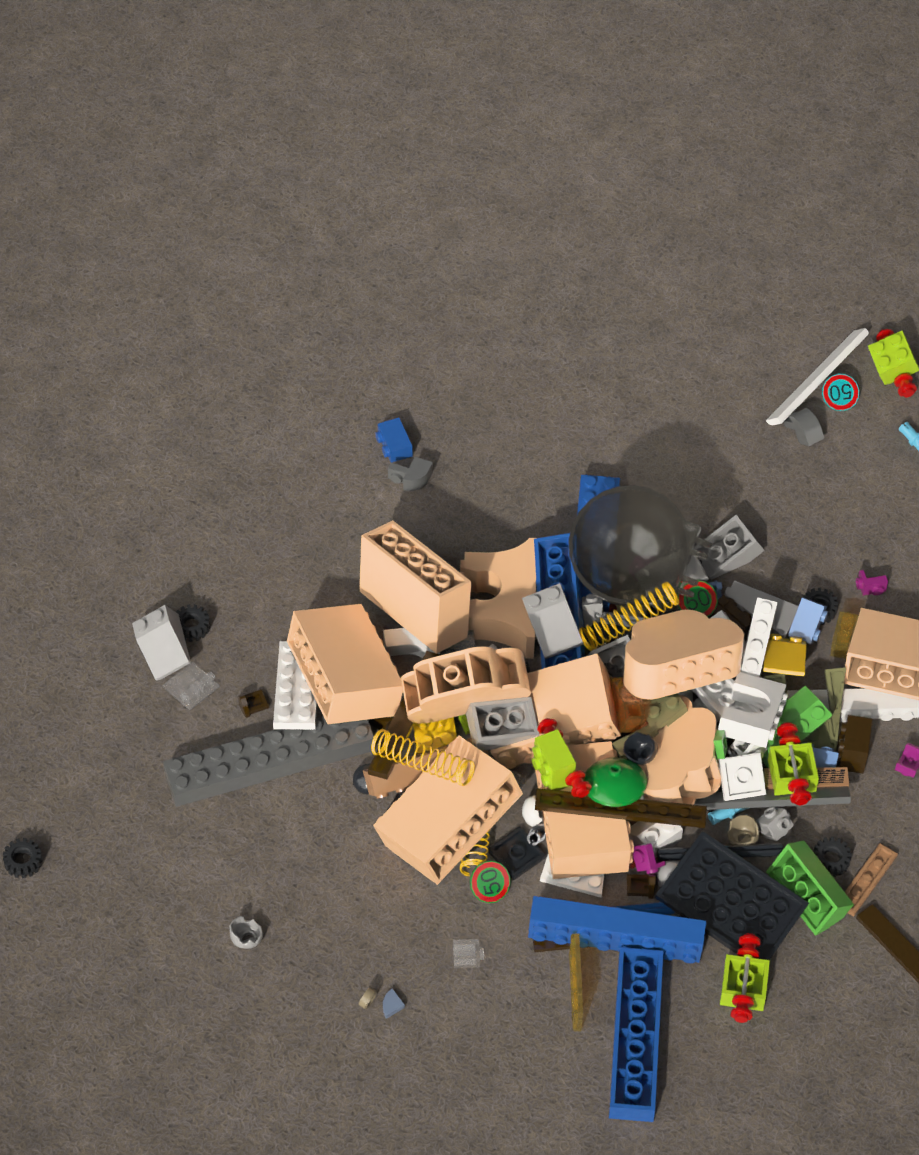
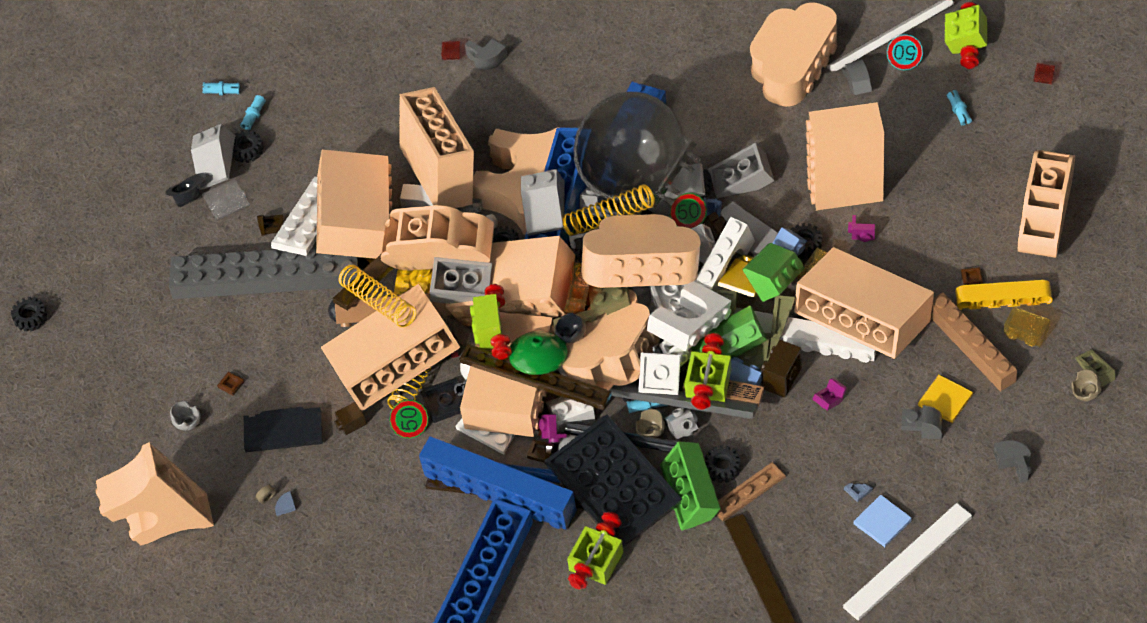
camera: 25 degrees right, 0 degrees up
blue brick [375,418,412,462] -> none
clear brick [453,939,484,968] -> none
clear yellow tile [569,934,583,1031] -> none
bright green tile [713,730,728,759] -> none
none -> light nougat piece [96,442,214,545]
none -> black piece [166,173,207,207]
none -> medium azure pin [203,81,240,95]
none -> reddish brown tile [217,371,244,396]
none -> medium azure pin [240,95,266,130]
none -> black piece [243,407,323,453]
none -> dark brown brick [334,402,366,435]
none -> clear red plate [441,41,460,60]
none -> bright green slope [742,243,805,302]
none -> light nougat brick [750,3,837,106]
none -> light nougat brick [806,102,884,210]

